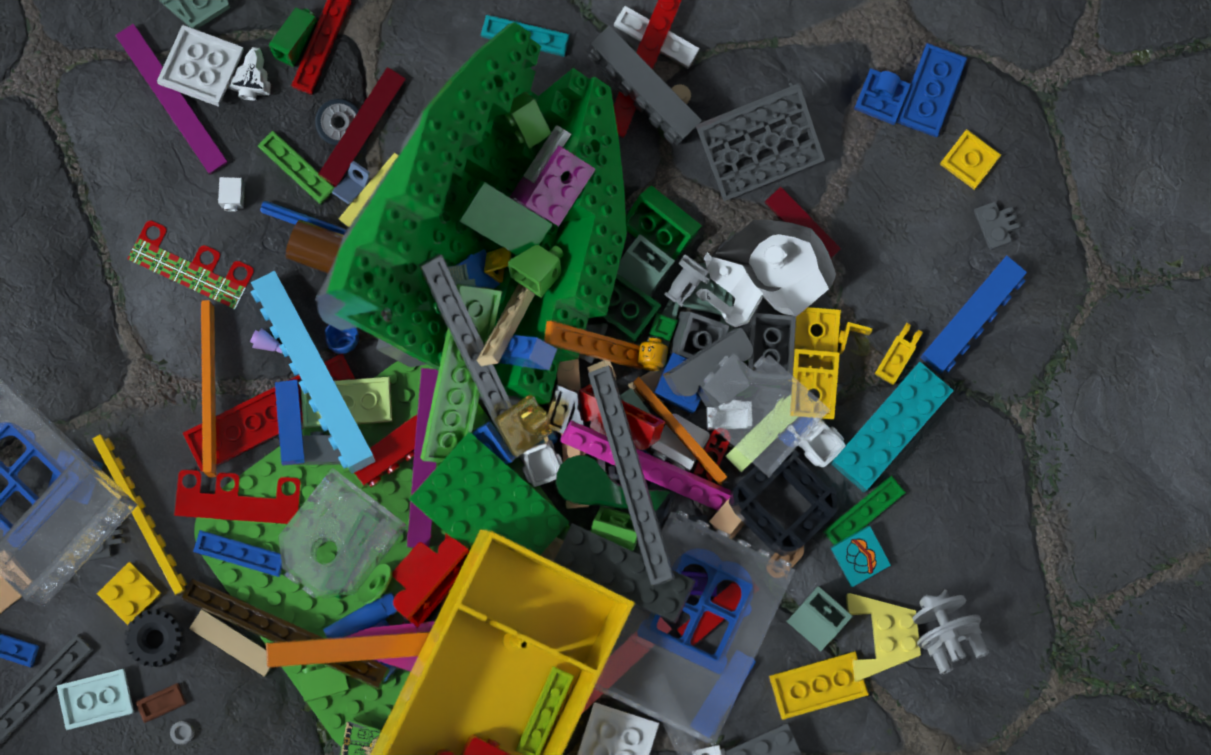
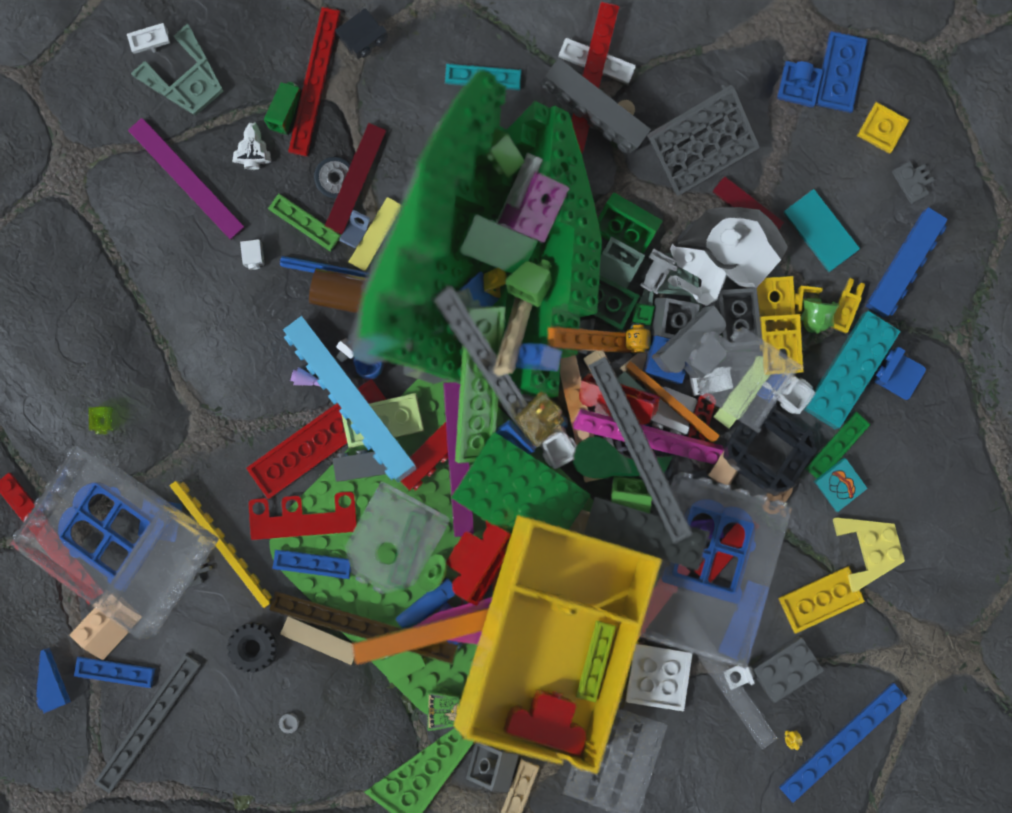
camera: 10 degrees left, 5 degrees up
light aqua plate [57,669,134,730] -> none
yellow plate [97,562,162,625] -> none
piece [127,220,253,309] -> none
copper tile [135,683,187,723] -> none
white plate [157,25,244,106] -> none
orange tile [201,300,217,477] -> none
blue tile [275,380,305,465] -> none
wing [544,384,585,434] -> none
sand green slope [786,586,852,651] -> none
light grey piece [913,590,989,675] -> none
none -> clear neon green brick [88,407,113,435]
none -> white tile [336,338,354,362]
none -> teal tile [783,189,860,272]
none -> bright green helmet [800,298,840,334]
none -> blue bracket [874,347,926,400]

